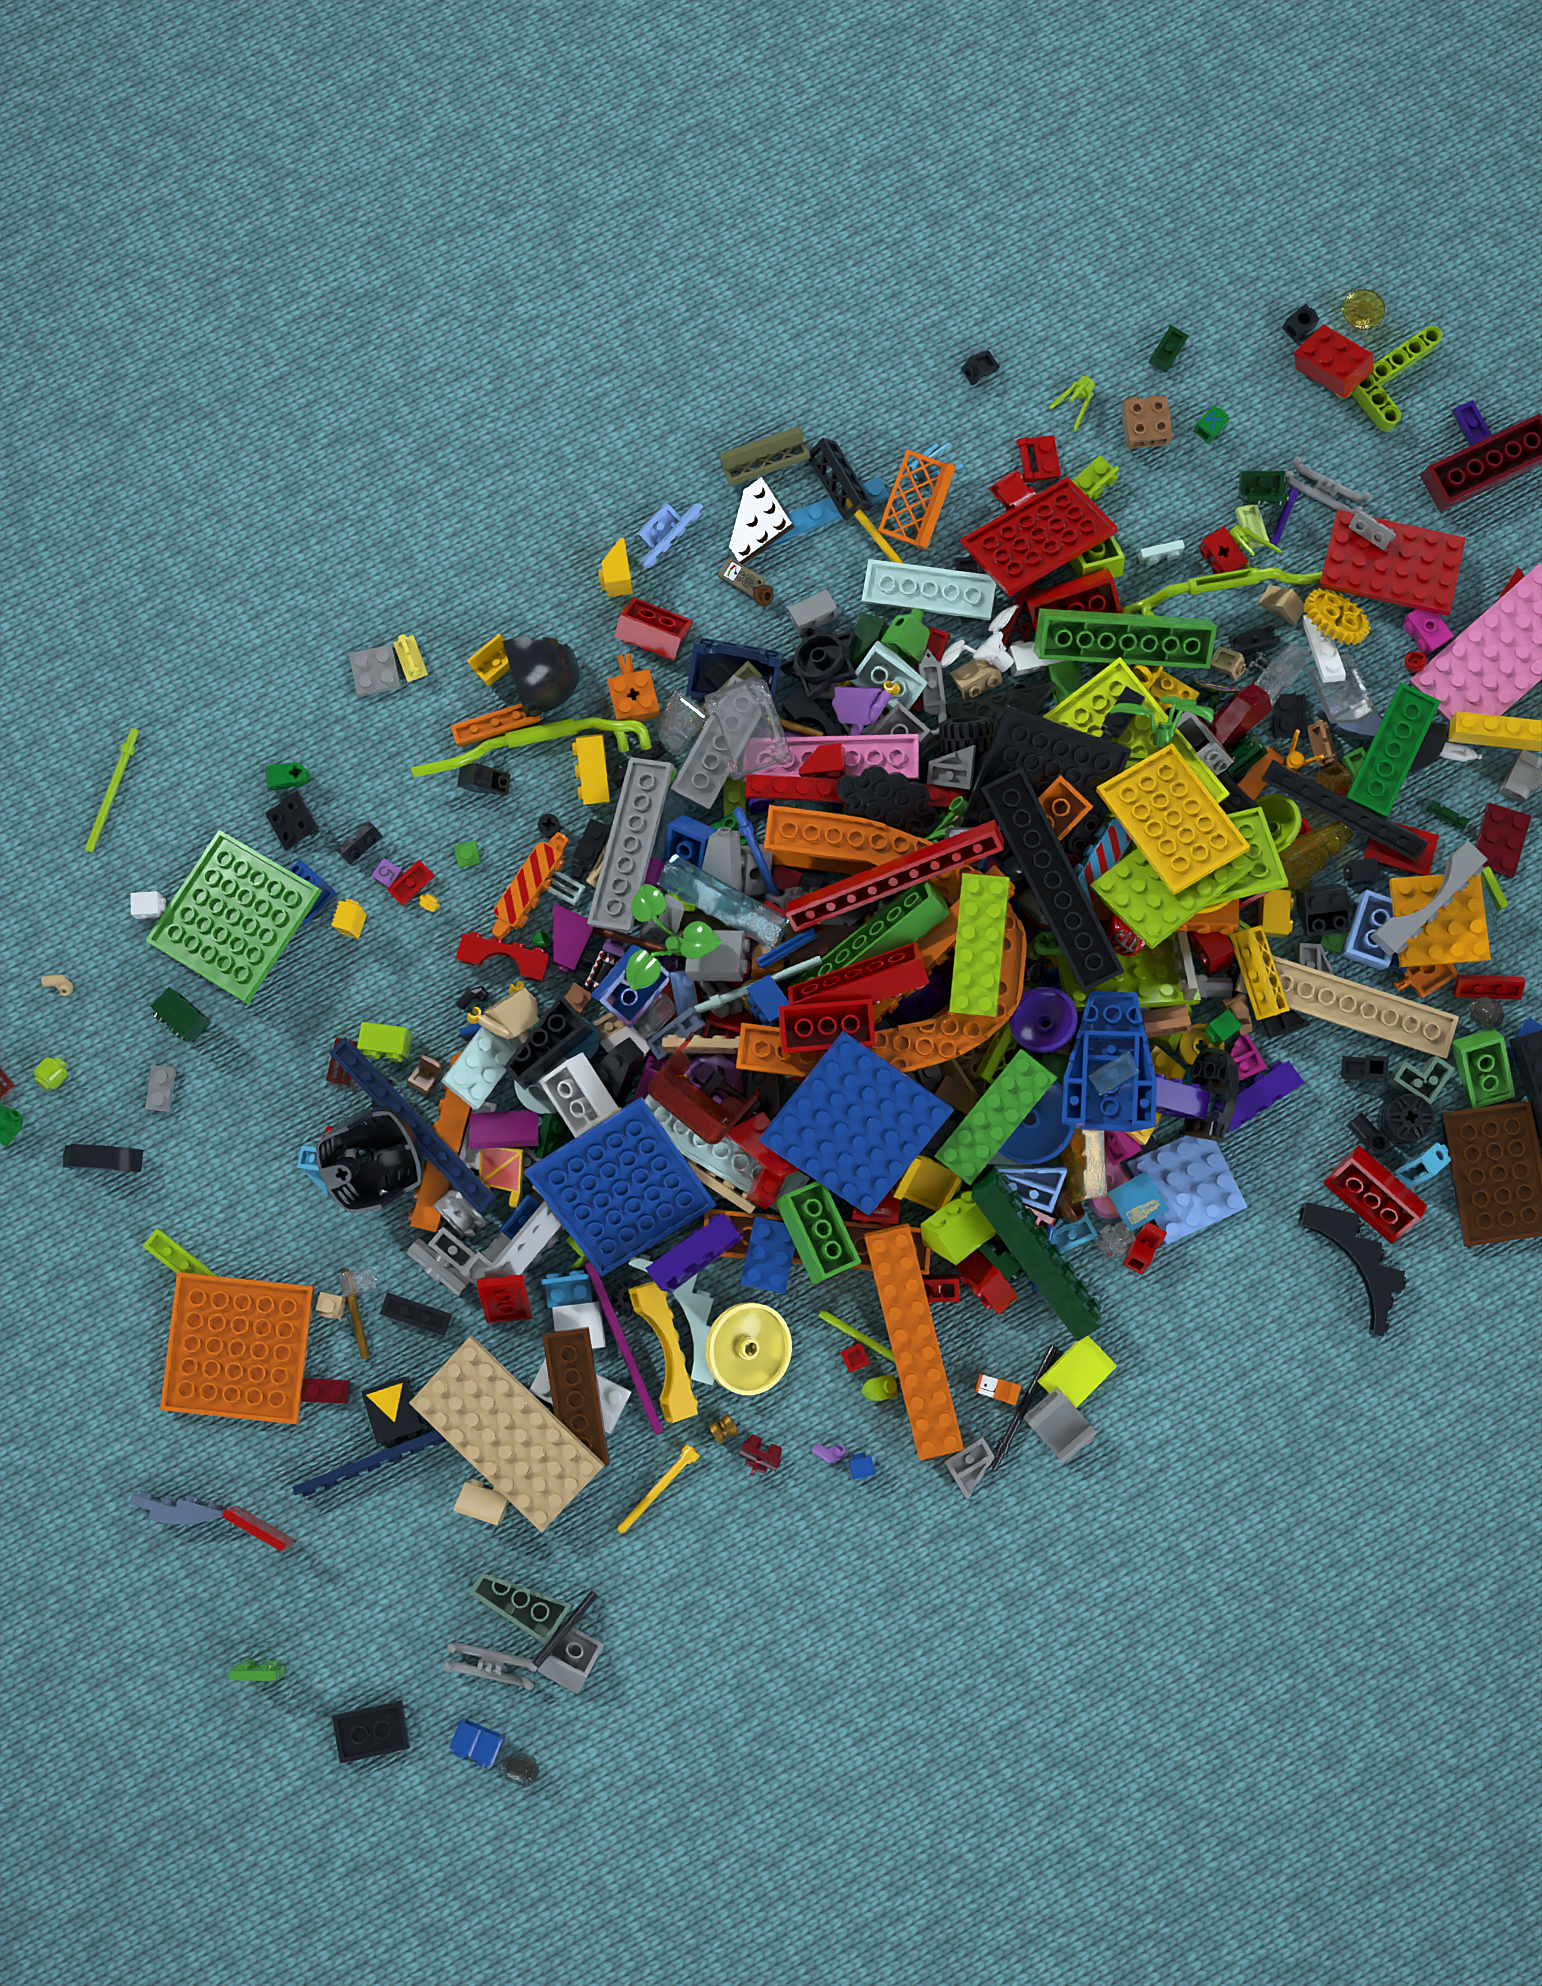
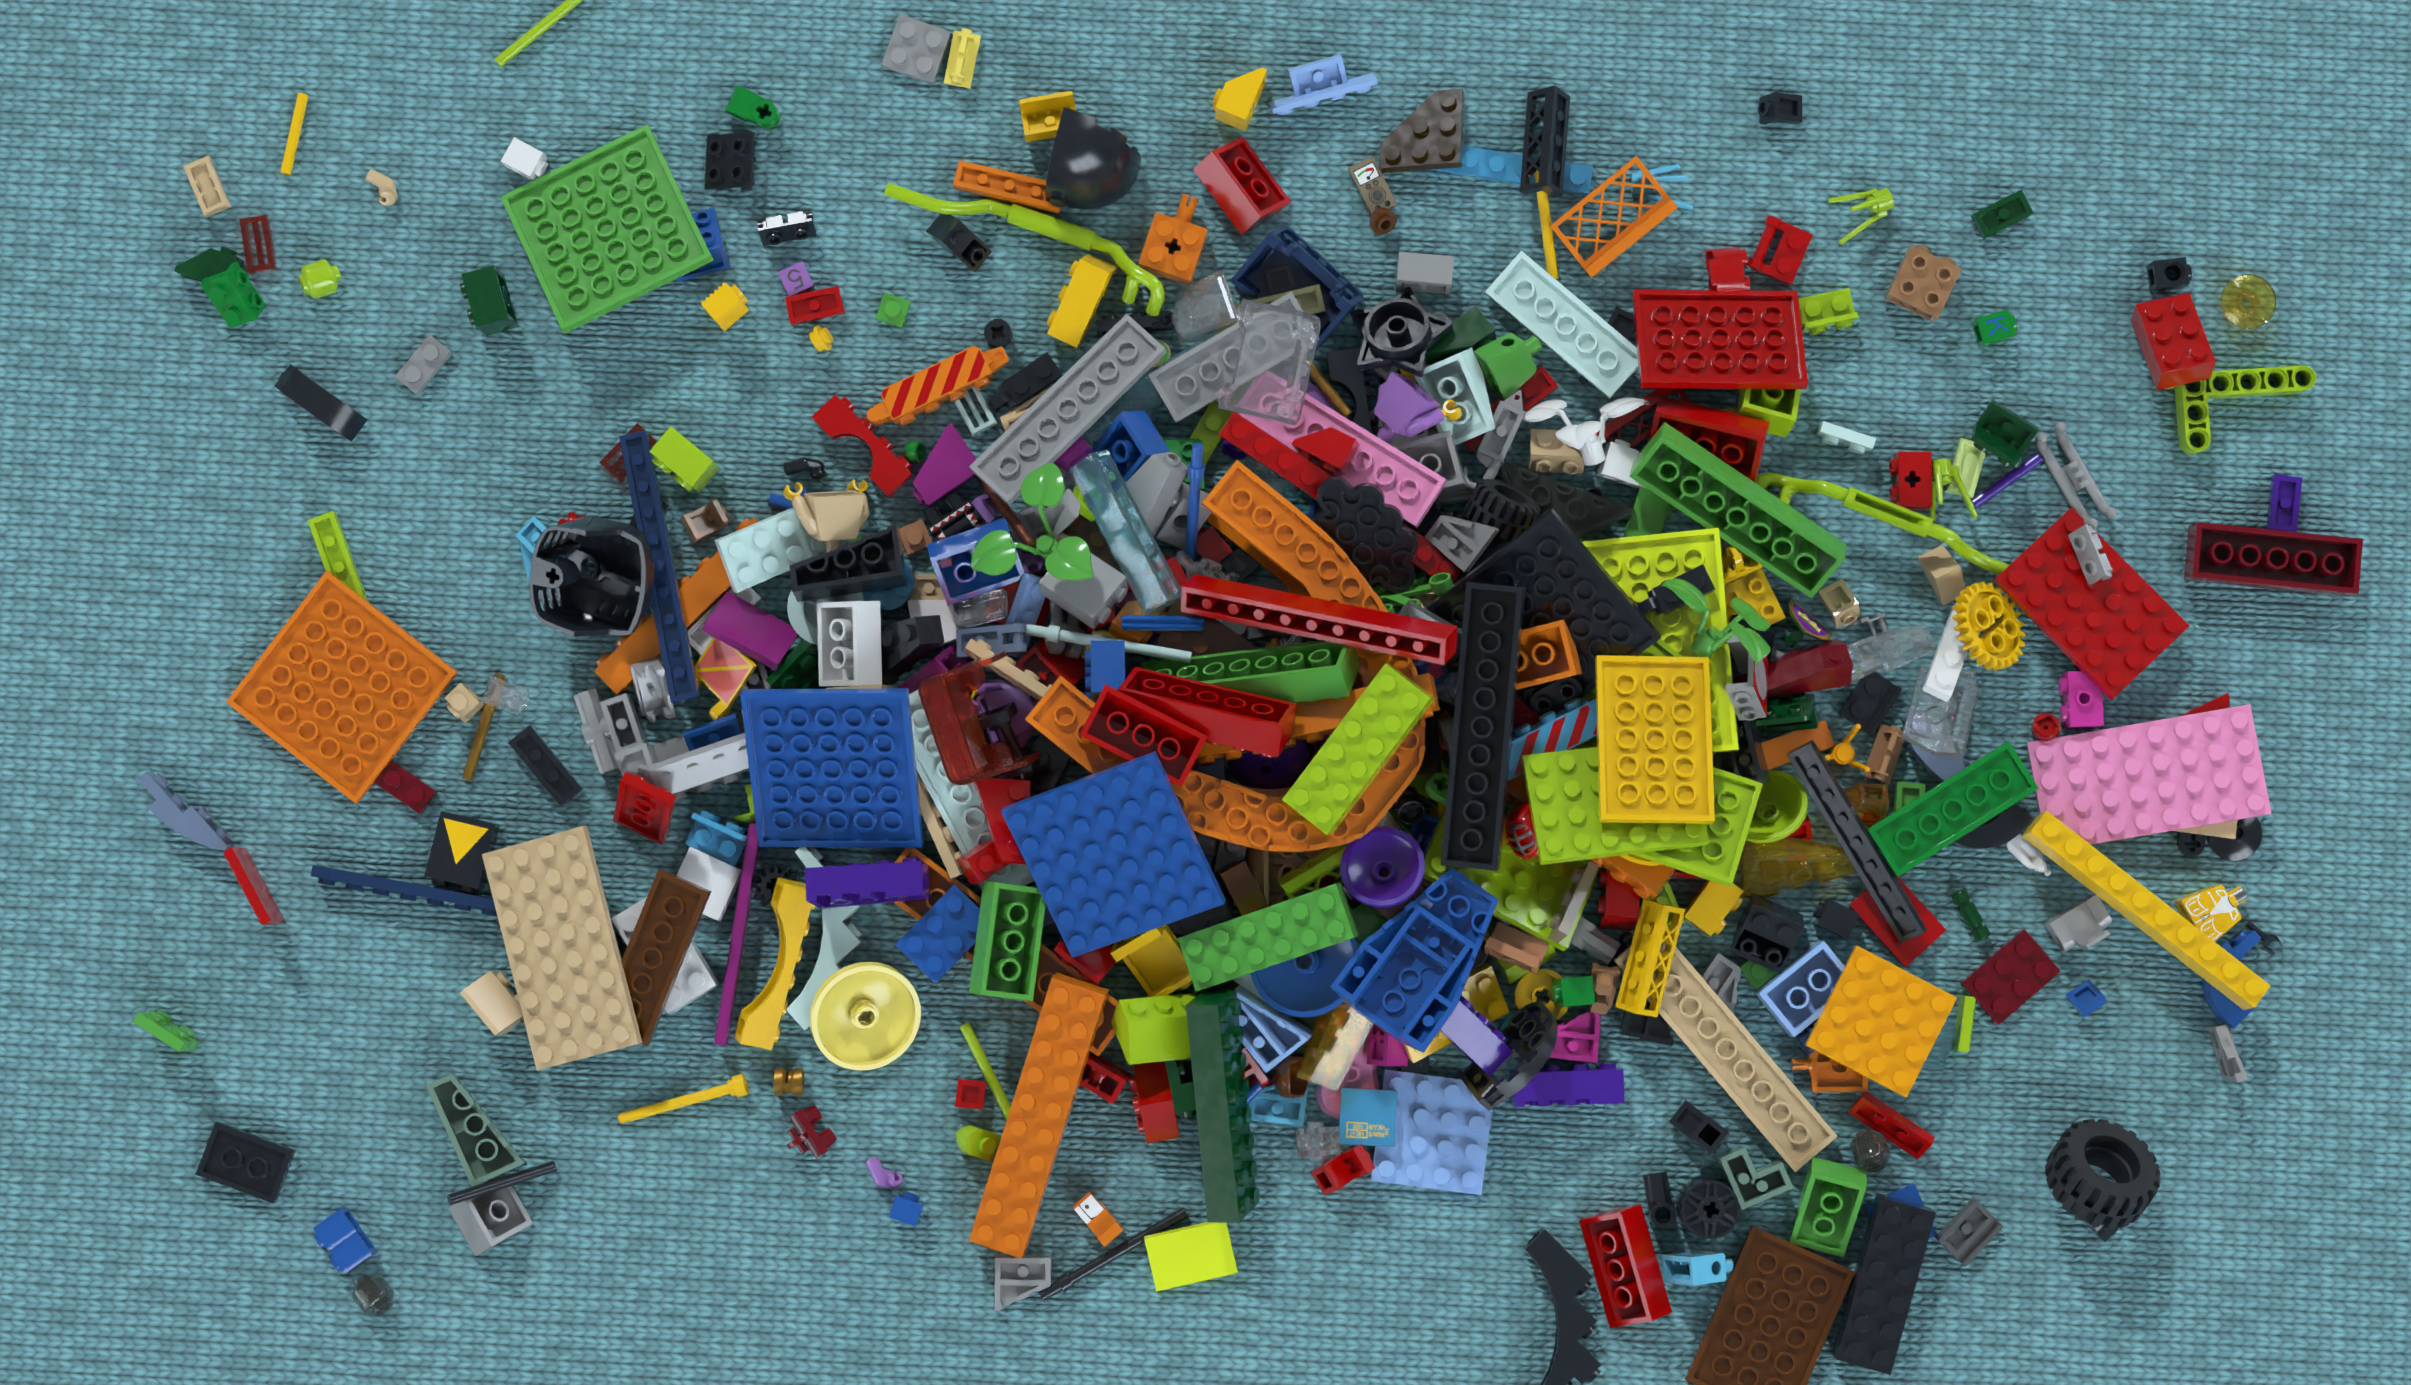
camera: 35 degrees right, 5 degrees up
light grey piece [443,1643,538,1691] -> none
olive fence [719,426,810,486] -> none
light grey panel [1024,1387,1097,1463] -> none
clear light blue slope [1088,1050,1140,1095] -> none
black hinge [1228,624,1281,656] -> none
light grey arch [1370,841,1488,956] -> none

